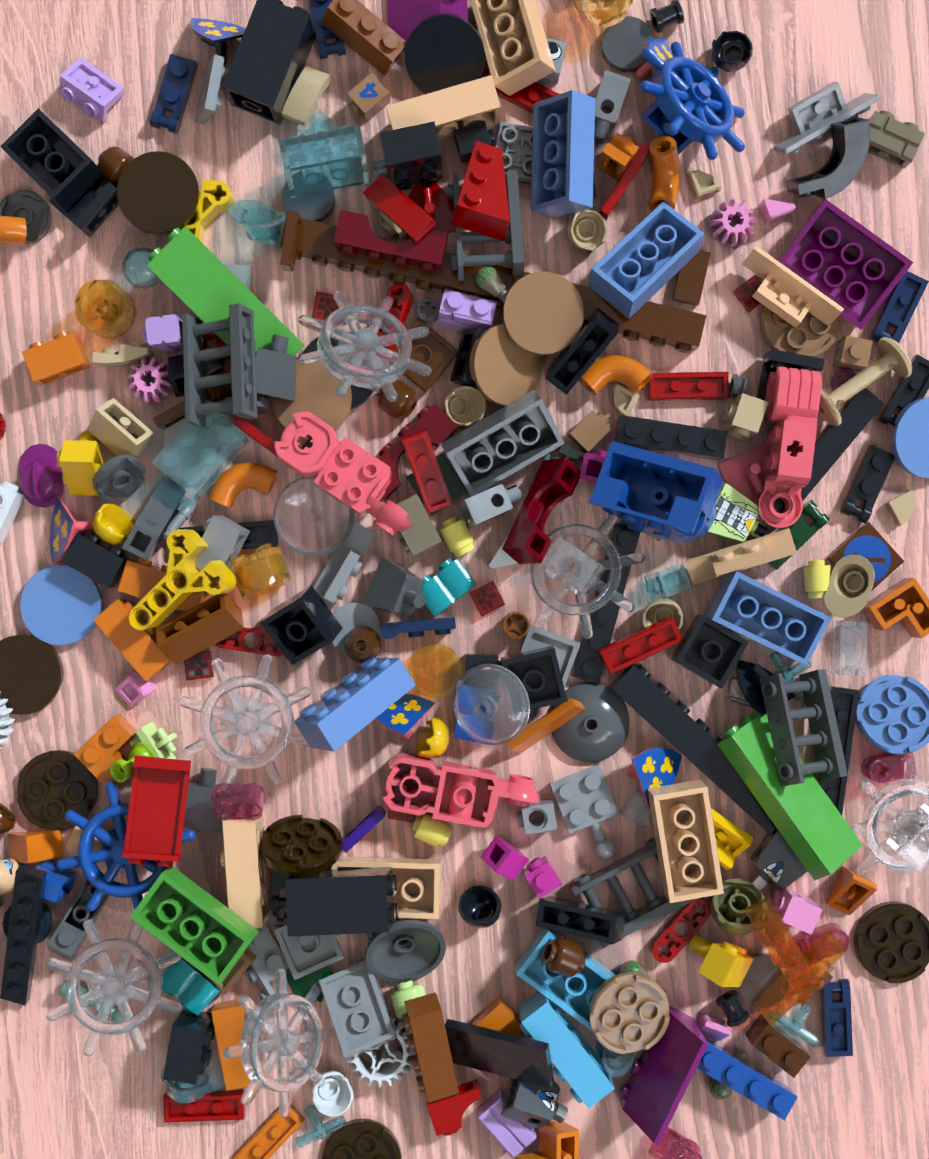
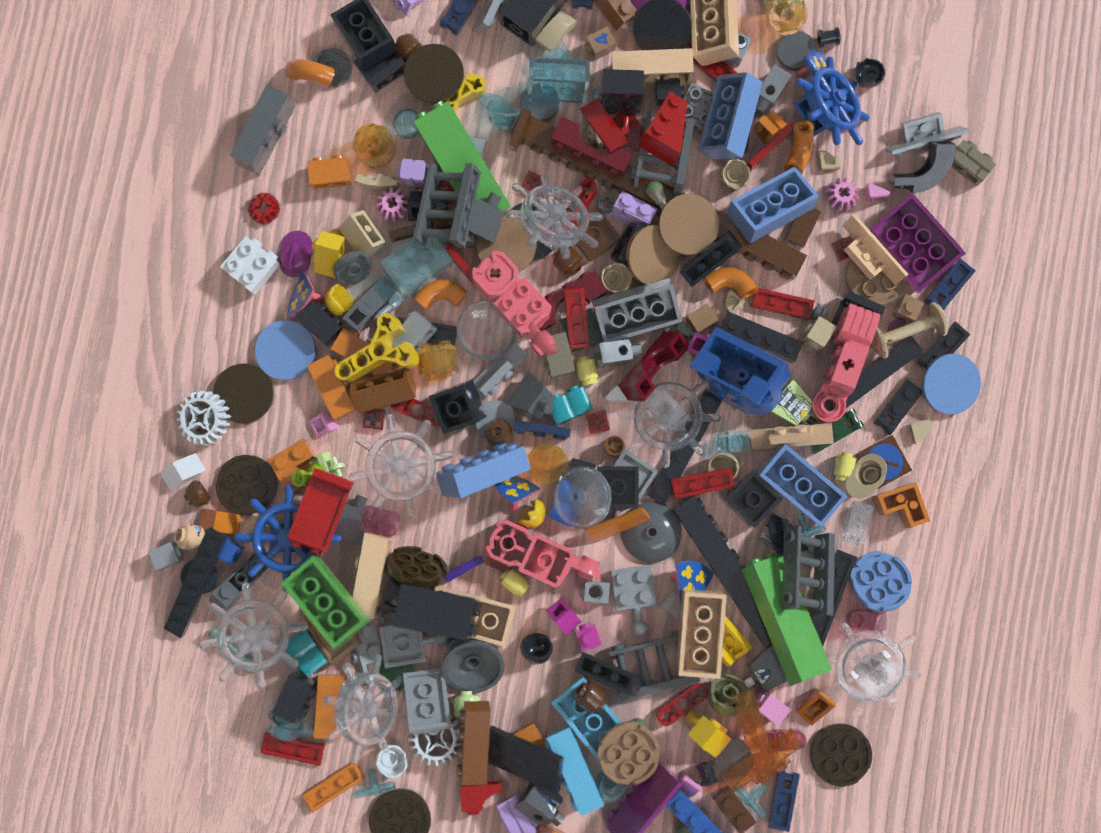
camera: 15 degrees right, 5 degrees down
coral shield [717,443,769,506] -> none

